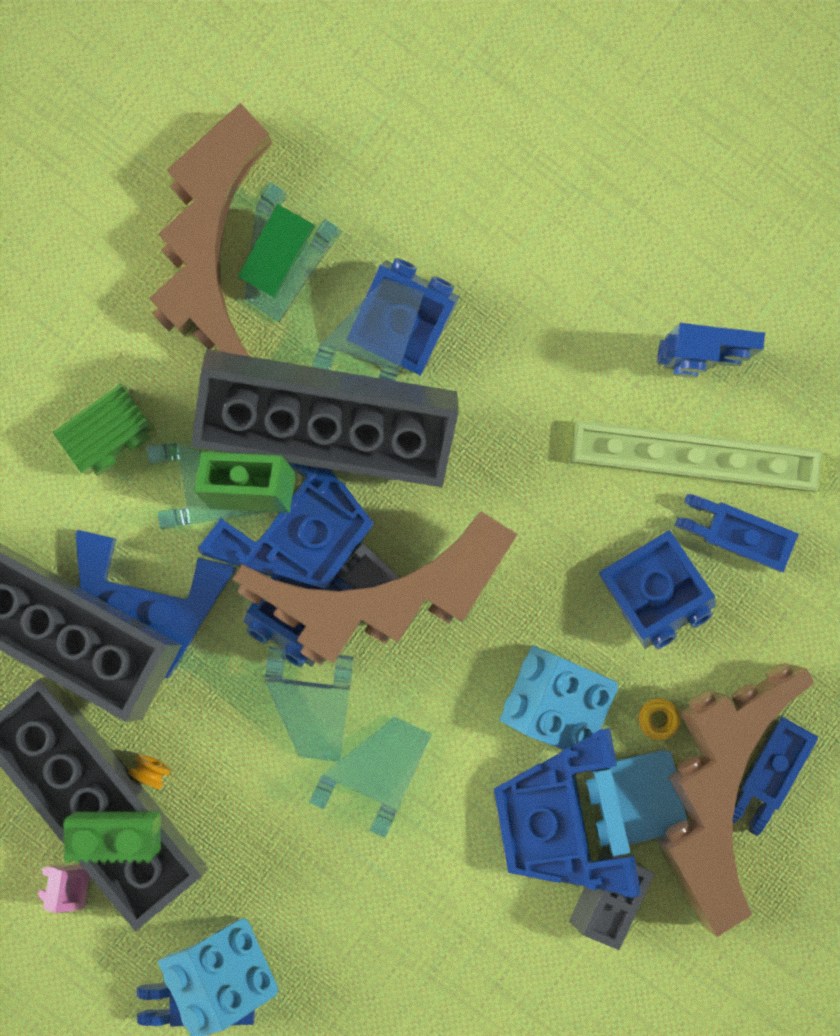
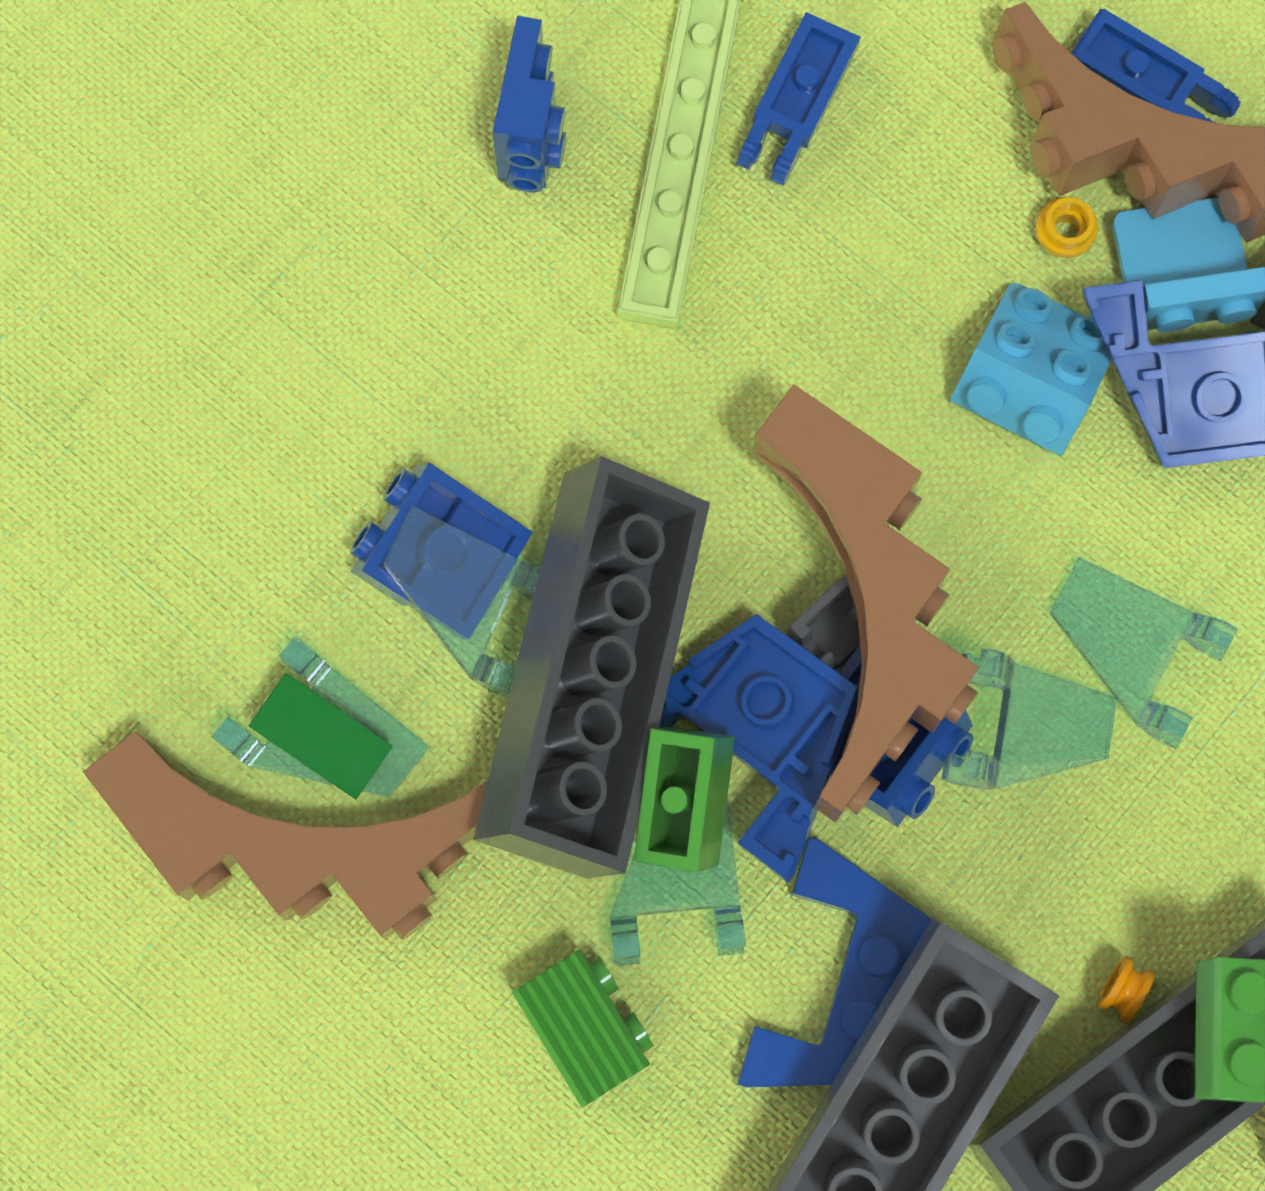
camera: 90 degrees left, 10 degrees down
blue plate [599,530,716,649] -> none

